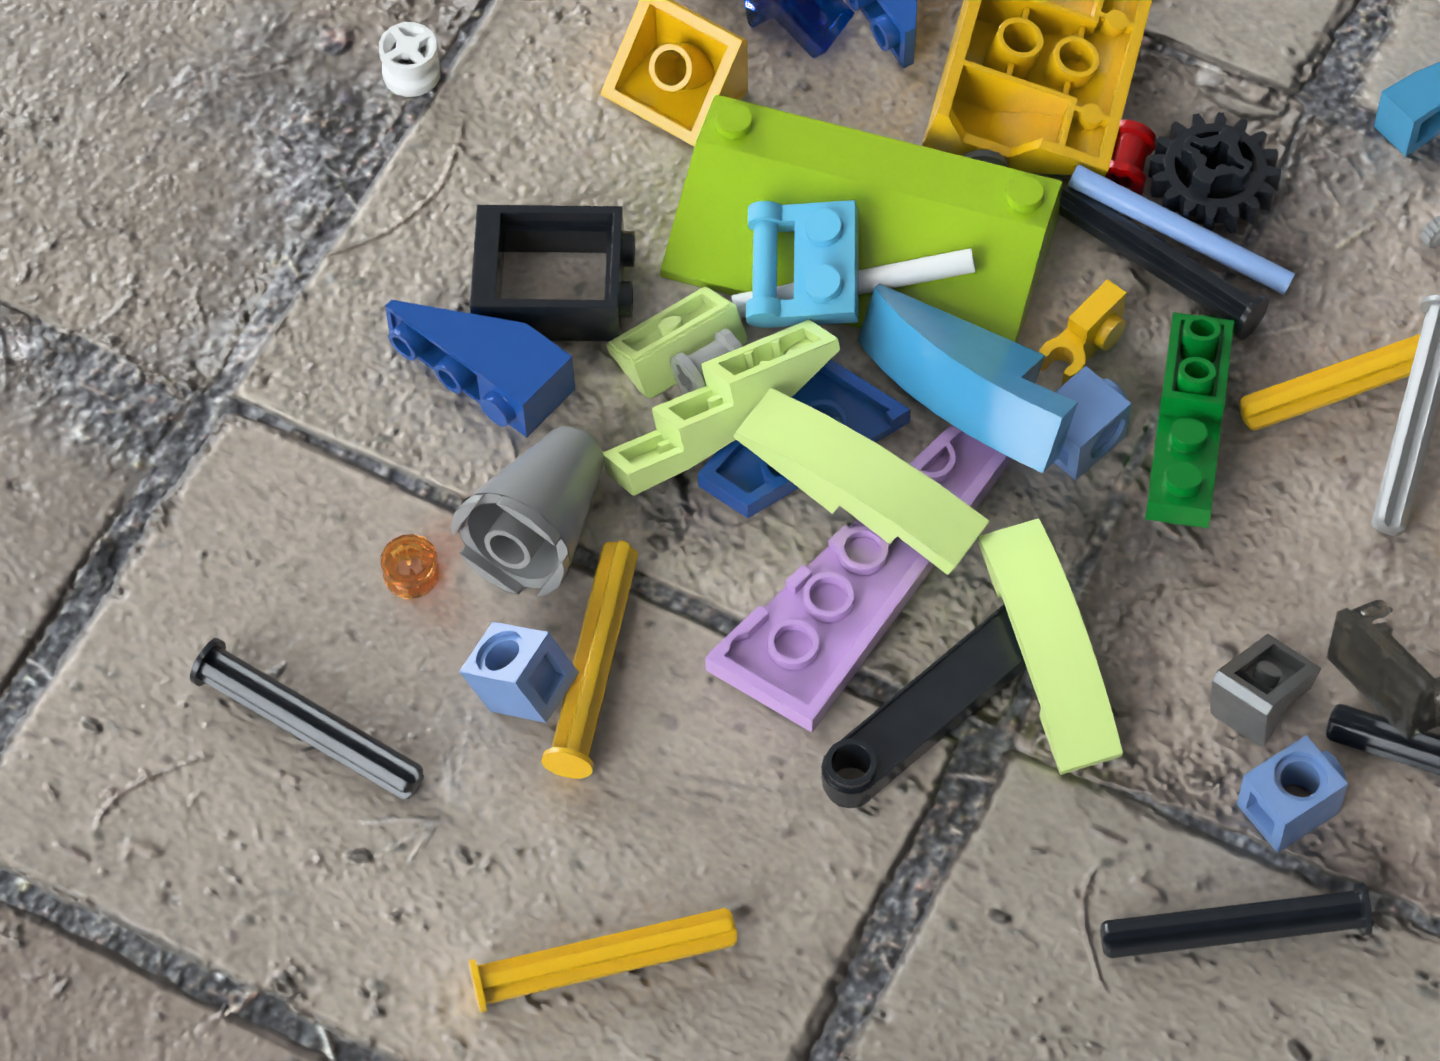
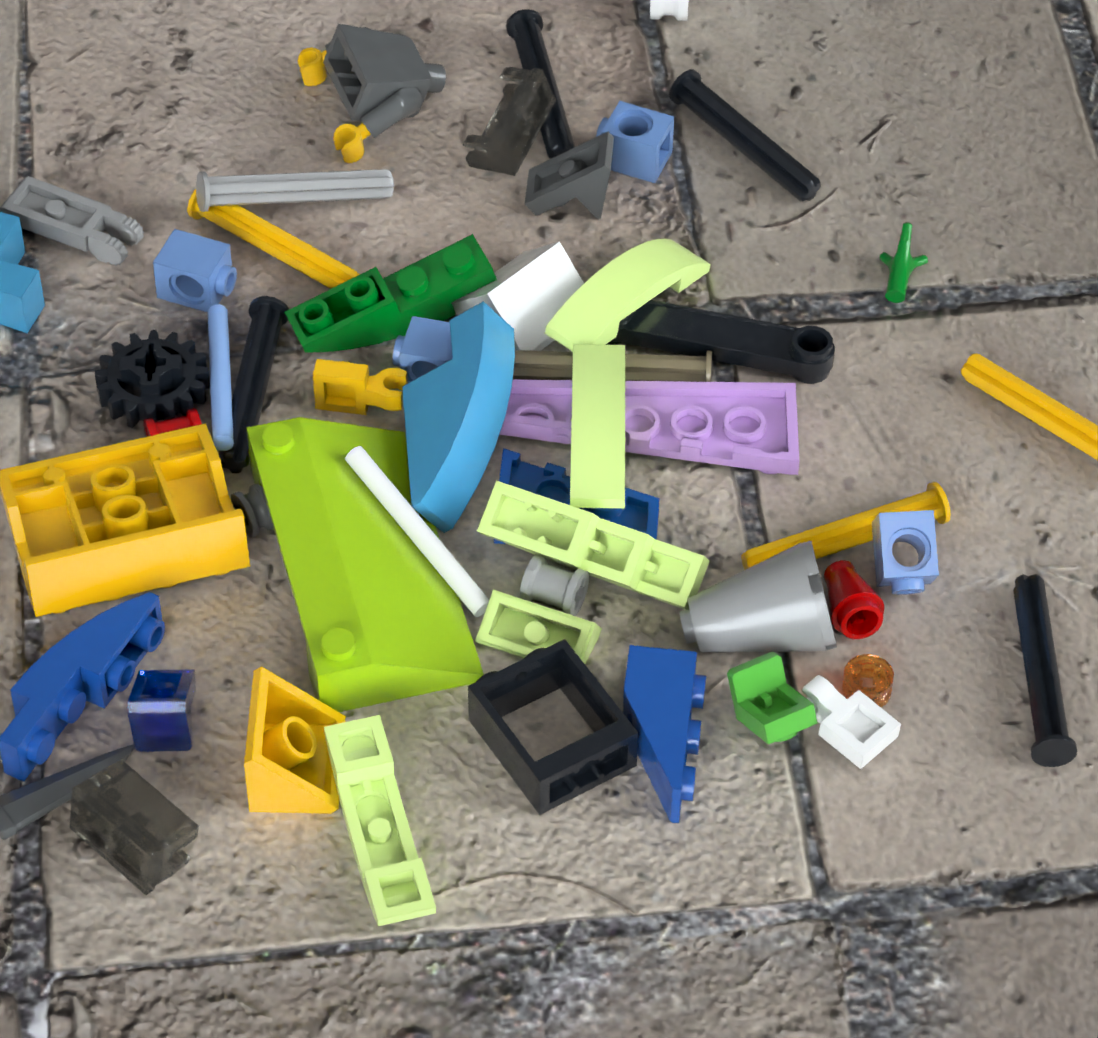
camera: 125 degrees left, 10 degrees down
white wheel [379,22,440,97] -> none
medium azure plate [746,200,859,328] -> none
none -> medium blue brick [153,229,237,312]
none -> yellowish green slope [324,715,436,926]
none -> white slope [452,242,584,351]
none -> dark tan axle [513,350,712,382]
none -> bright green bracket [727,652,817,744]
none -> white plate [802,675,901,769]
none -> red cone [823,560,885,639]
none -> green bar [879,222,928,303]

